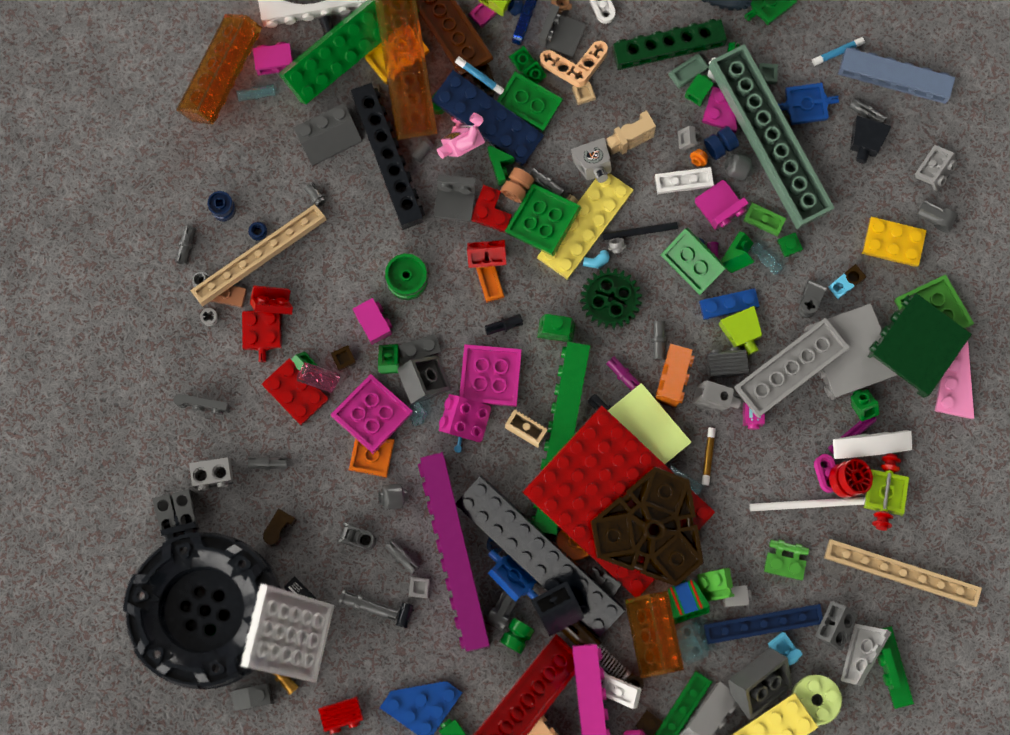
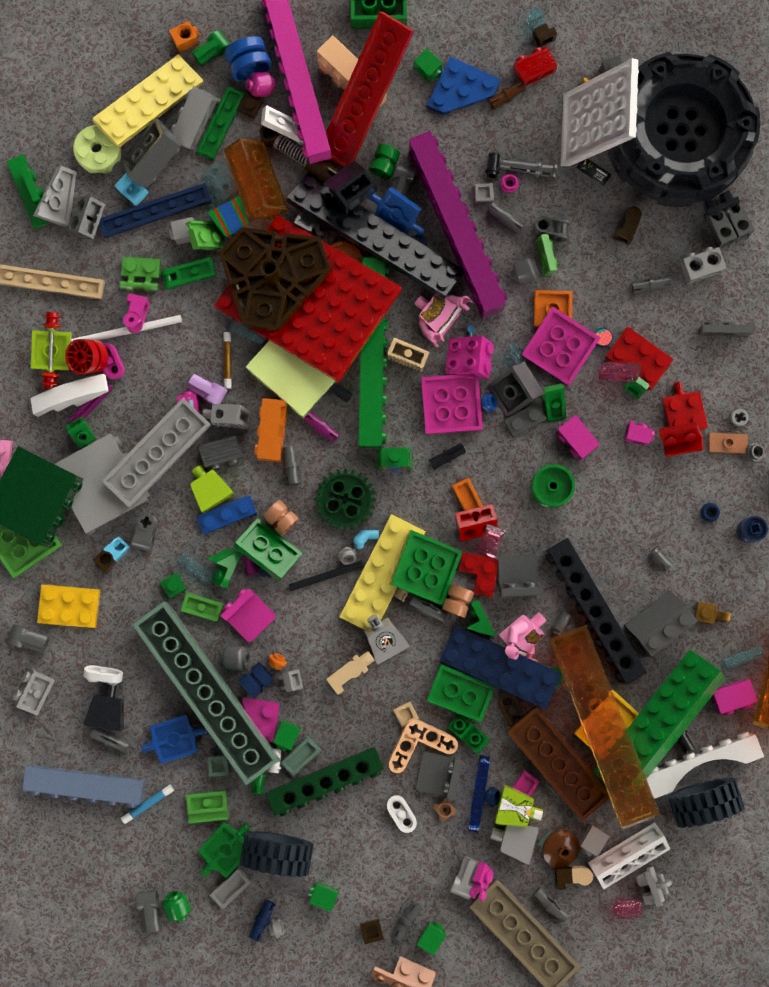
camera: 170 degrees right, 5 degrees up
tan plate [190,204,326,307] -> none
dark brown plate [331,345,356,371] -> none
dark azure bar [455,56,504,95] -> none
white plate [655,167,714,194] -> none
none -> white plate [83,665,123,685]
none -> dark pink leg [123,294,150,333]
none -> green plate [161,257,217,290]
none -> bright green plate [186,790,229,824]
none -> lavender piece [187,374,228,405]
none -> nougat wheel [263,500,299,536]
none -> bright pink torso [415,295,473,347]
none -> clear pink plate [477,524,505,557]
none -> blue plate [481,394,497,413]
none -> reddish brown pin [488,80,526,110]
none -> dark pink plate [500,174,519,193]
none -> bright green plate [535,234,558,277]
none -> tile [594,328,613,348]
none -> dark pink brick [624,420,655,446]
none -> pearl gold plate [695,601,731,624]

